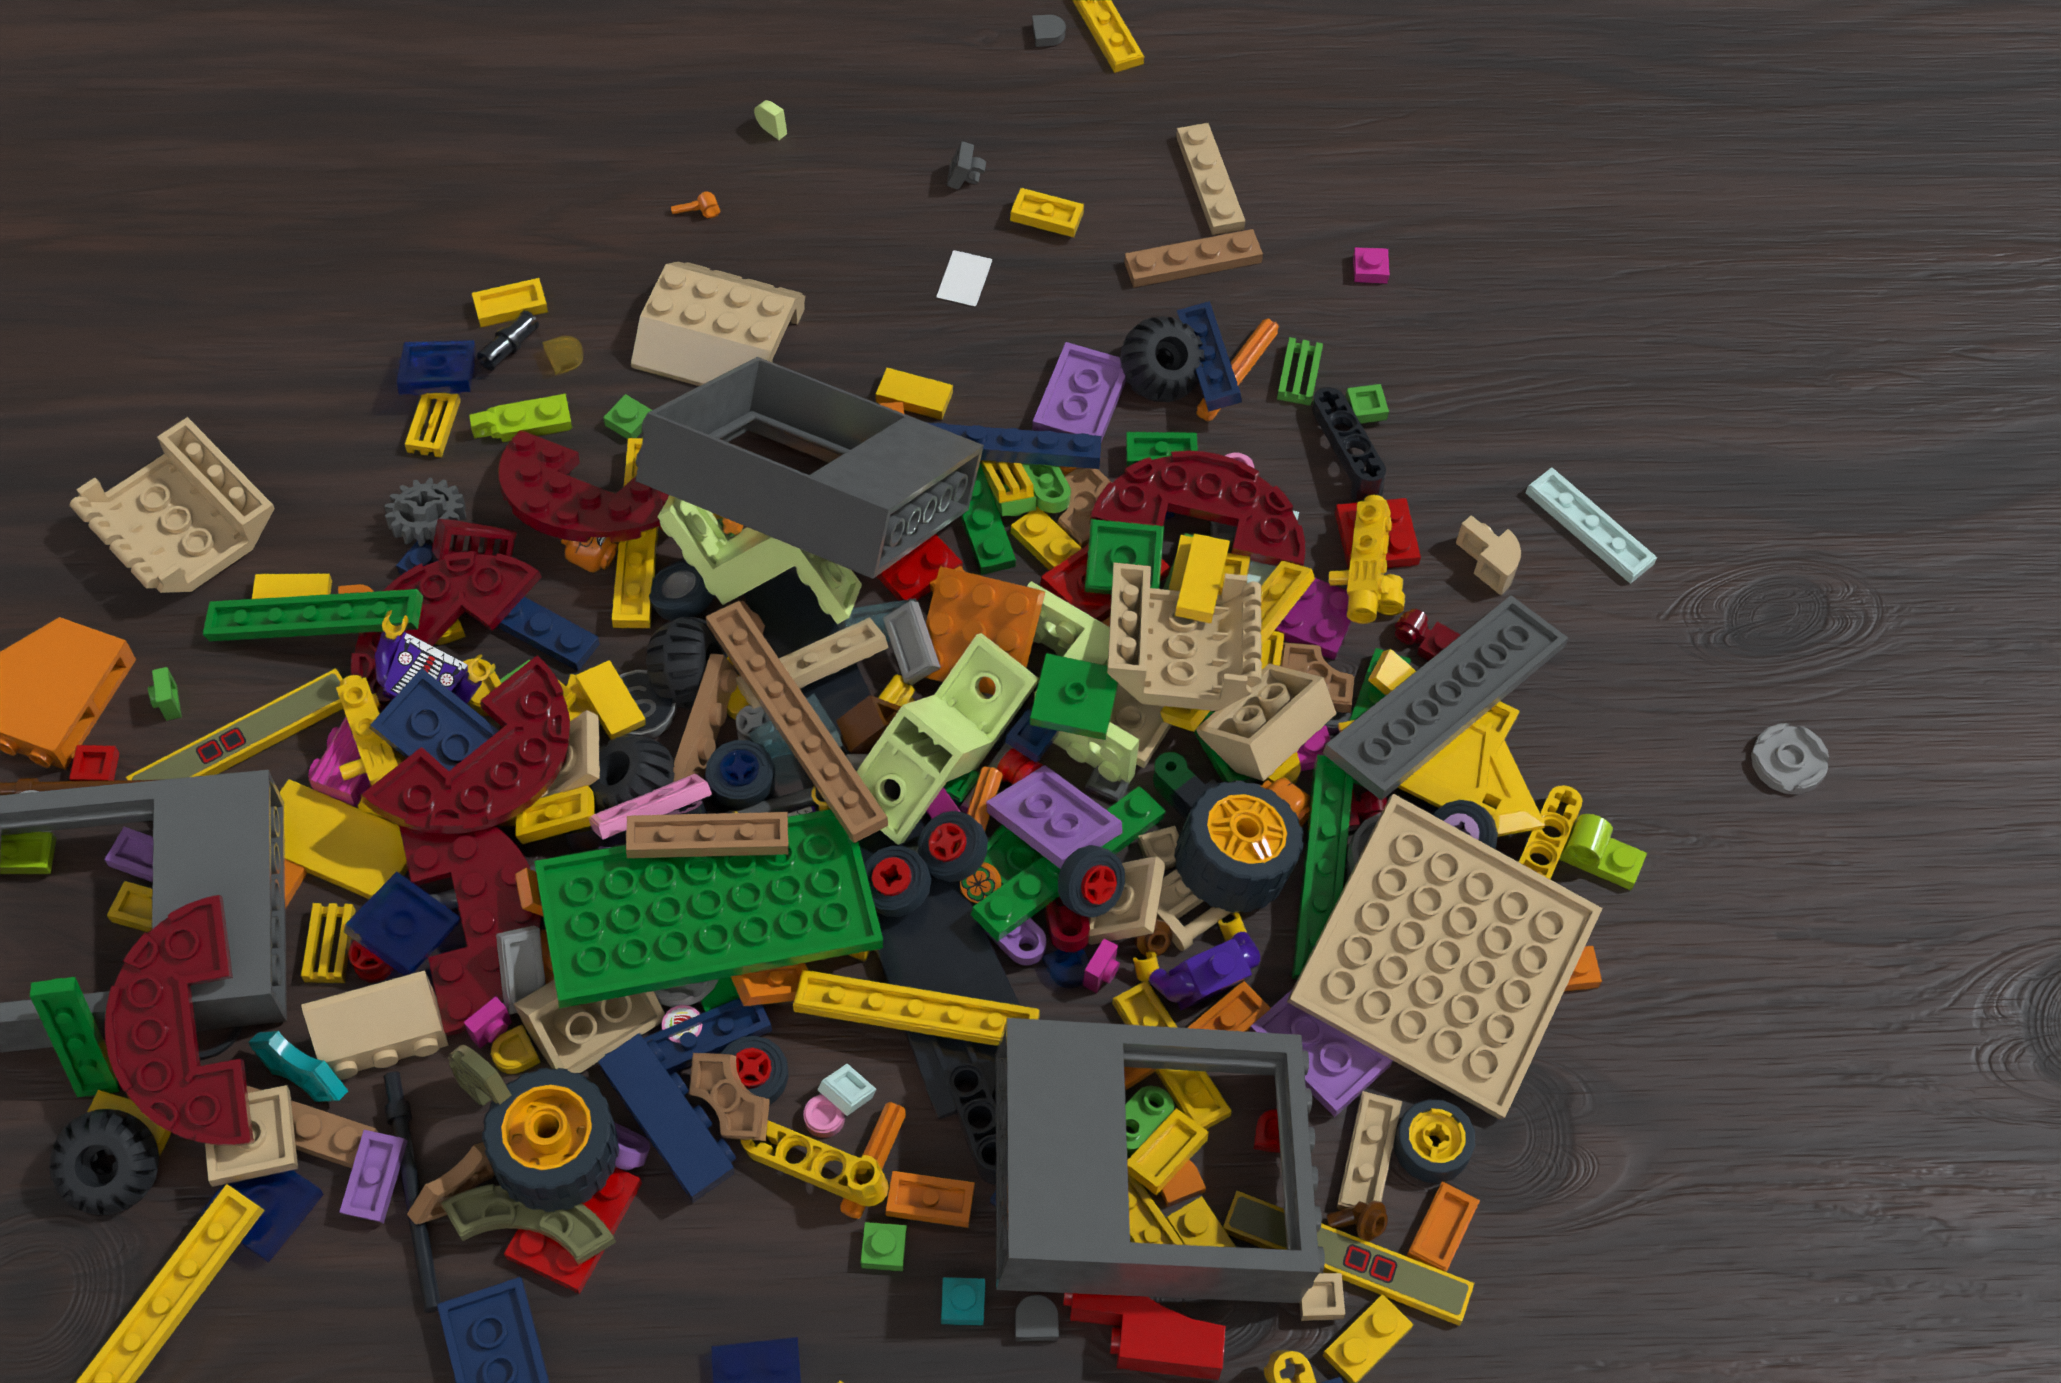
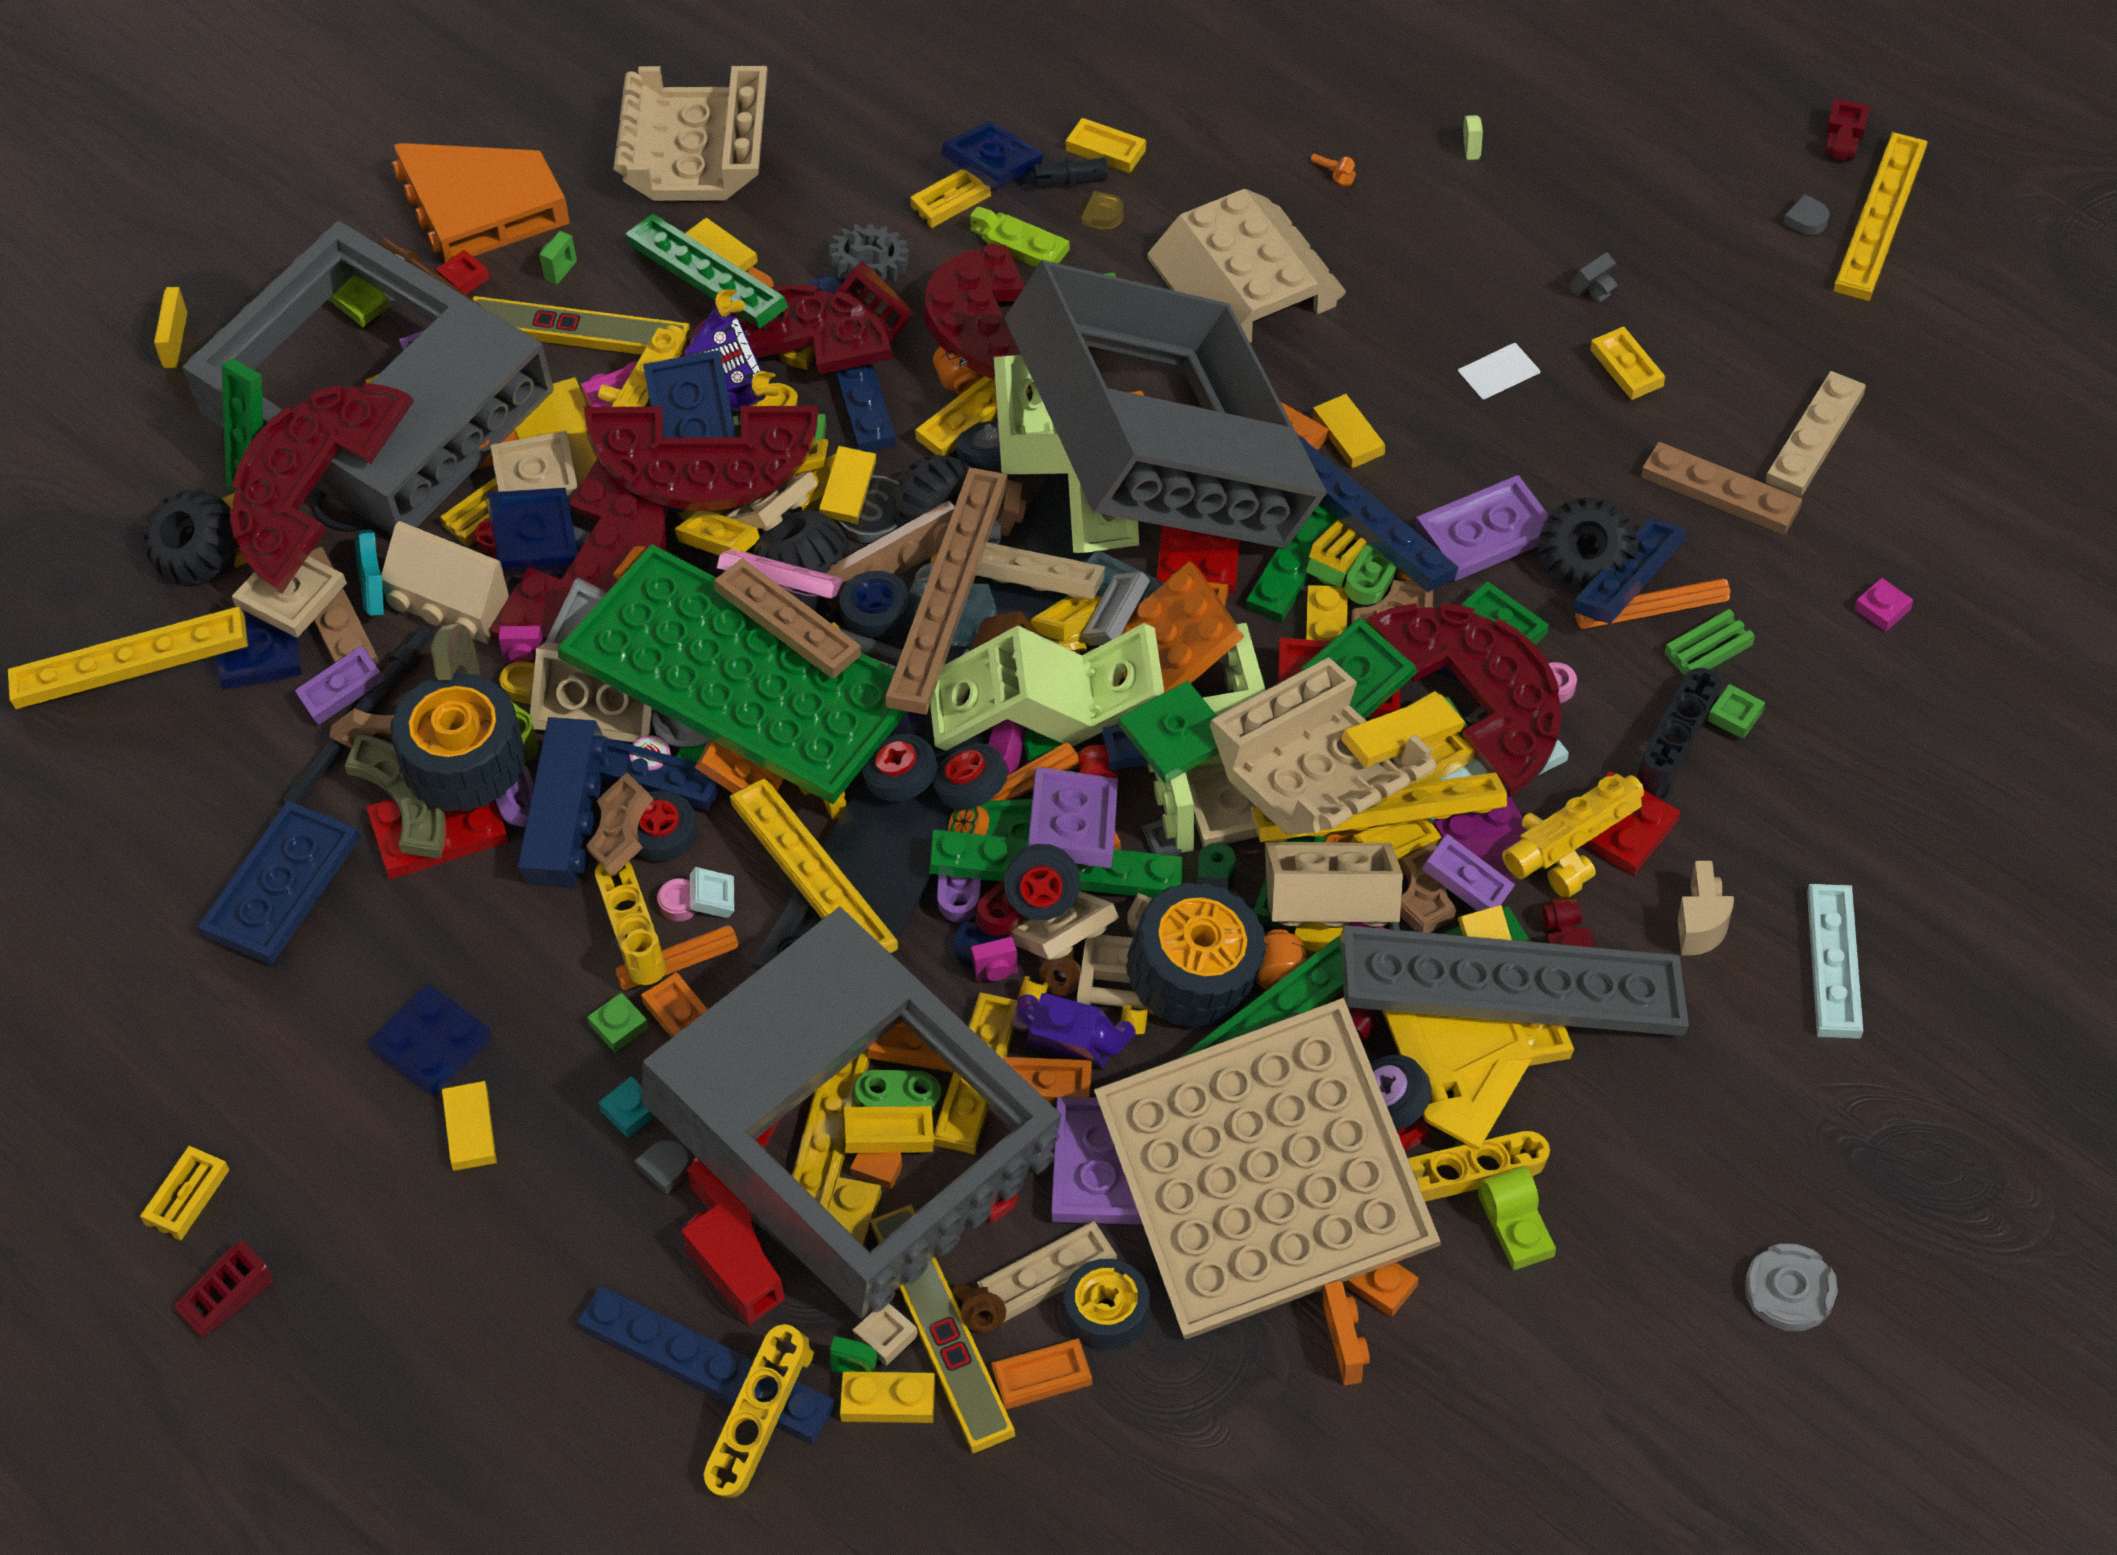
camera: 50 degrees right, 5 degrees down
none -> tan plate [490,431,578,513]
none -> green tile [830,1336,878,1374]
none -> yellow tile [1031,595,1102,641]
none -> orange plate [1322,1281,1370,1386]
none -> medium lavender plate [1421,834,1515,911]

